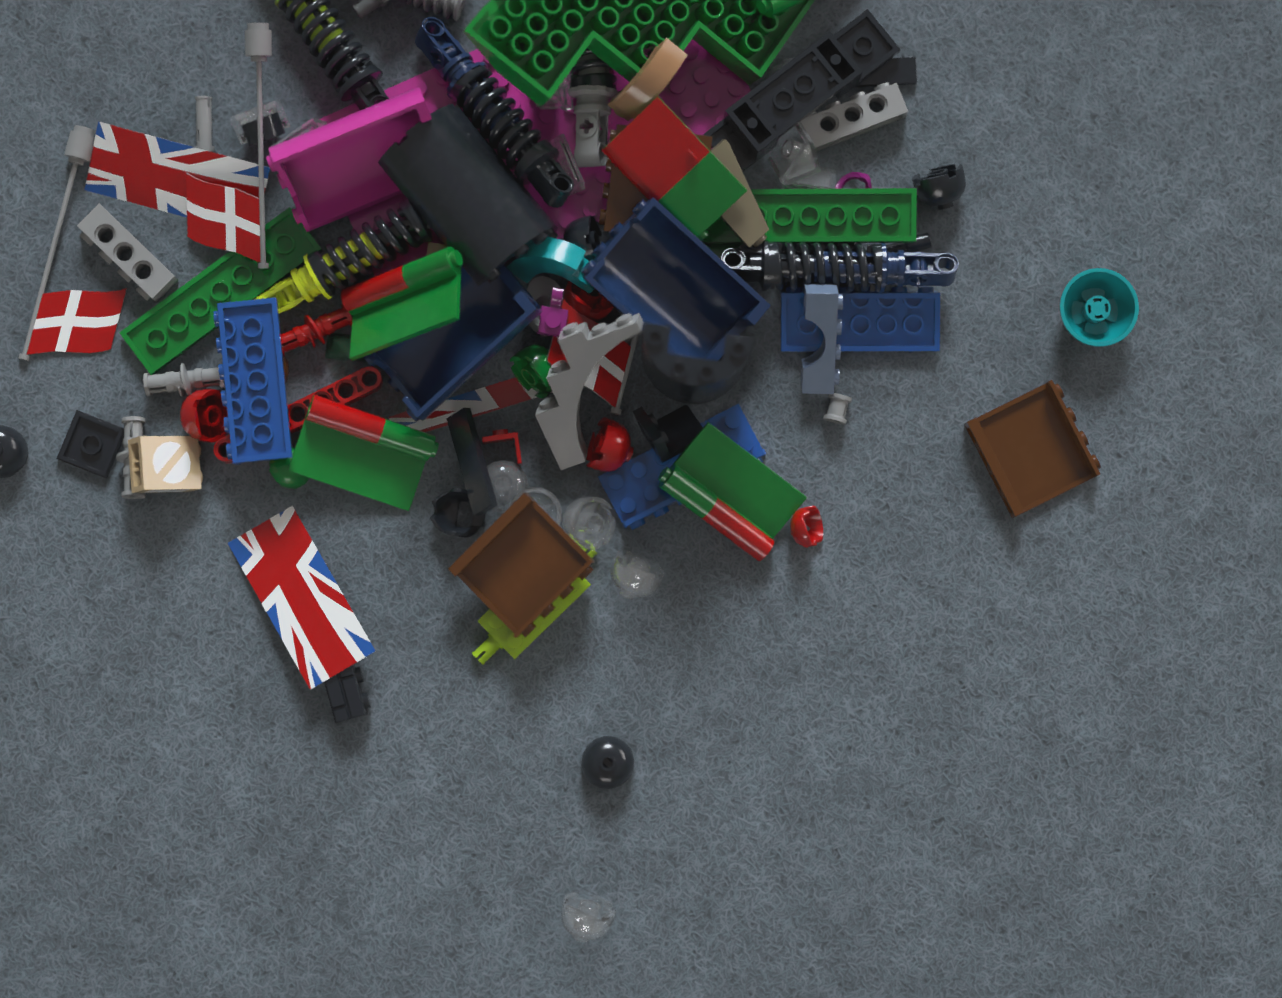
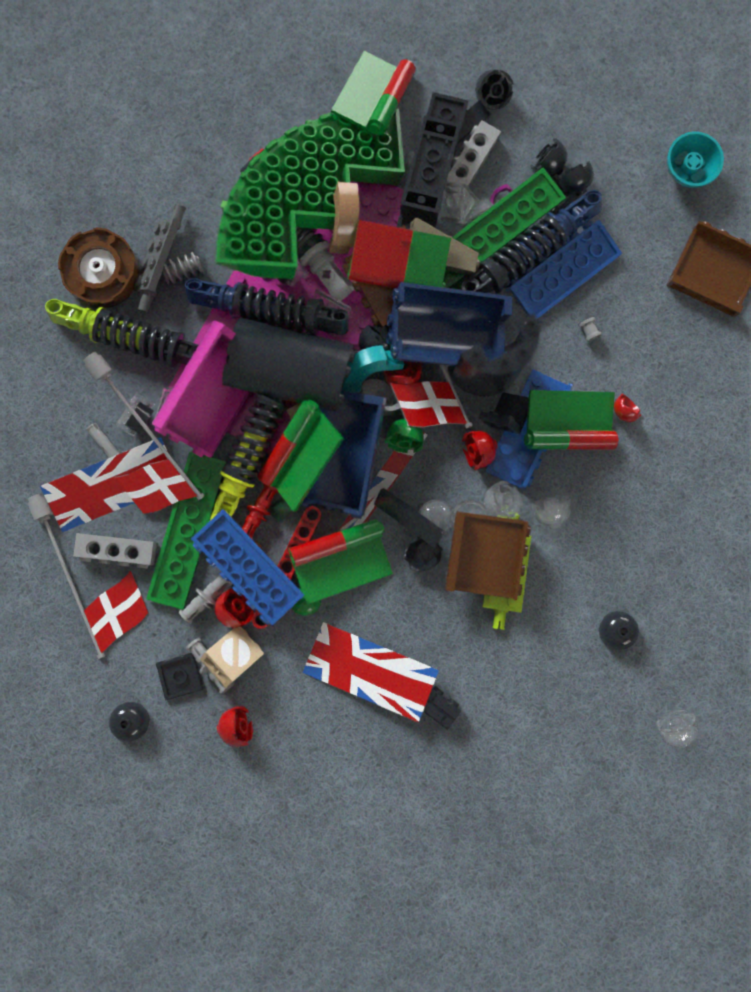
camera: 30 degrees left, 0 degrees up
red bracket [482,429,523,466] -> none
light grey arch [535,313,643,470] -> none
magenta plate [538,288,568,337] -> none
sand blue arch [801,284,843,394] -> none
none -> red cylinder [217,706,253,747]
none -> black cylinder [475,69,513,110]
none -> black cylinder [555,161,594,197]

